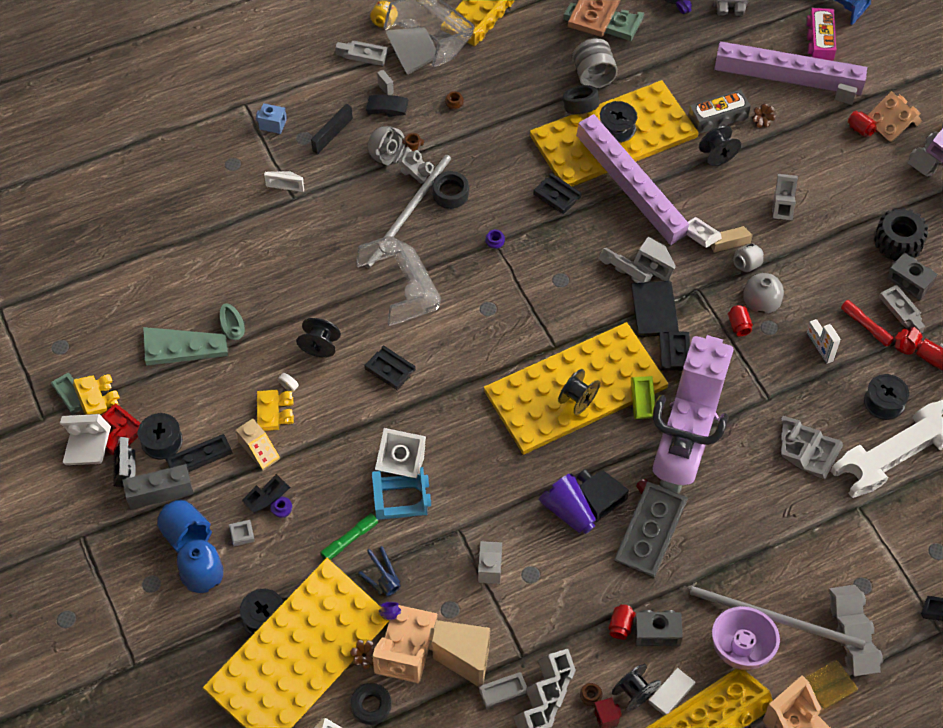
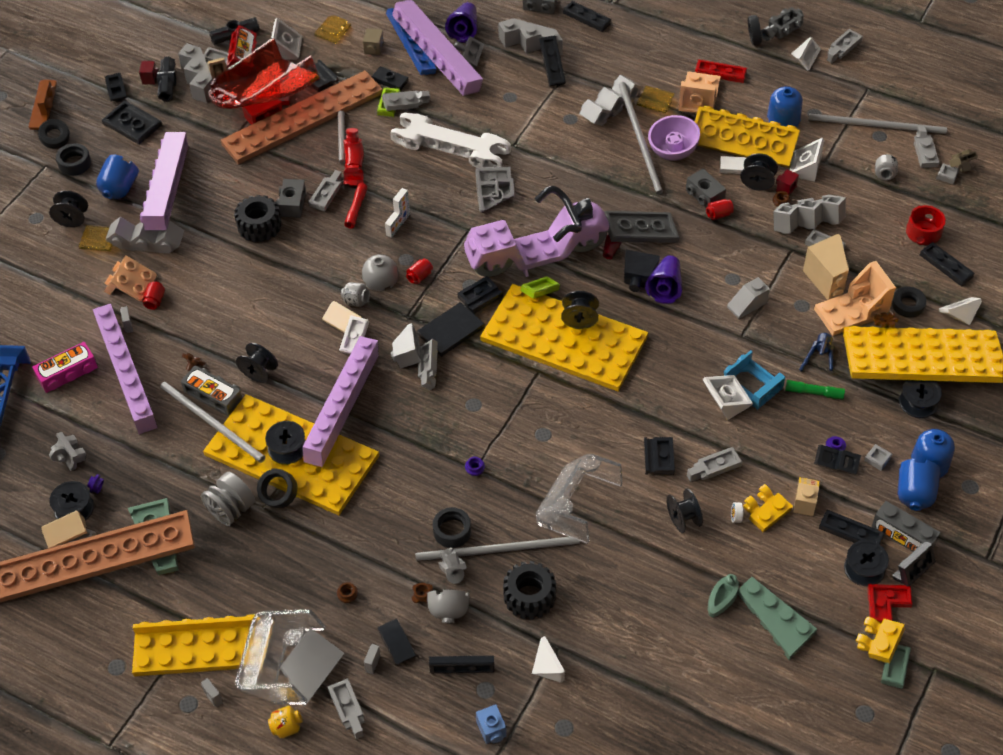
camera: 125 degrees left, 5 degrees down
white bracket [60,414,111,465] -> none
dark purple plate [379,602,401,620] -> none
black plate [533,173,581,215] -> none
light grey brick [772,174,798,220] -> none
black piece [864,374,910,420] -> none
none -> light grey piece [160,382,265,463]
none -> black tyre [503,561,556,620]
none -> light grey hinge [687,447,743,482]

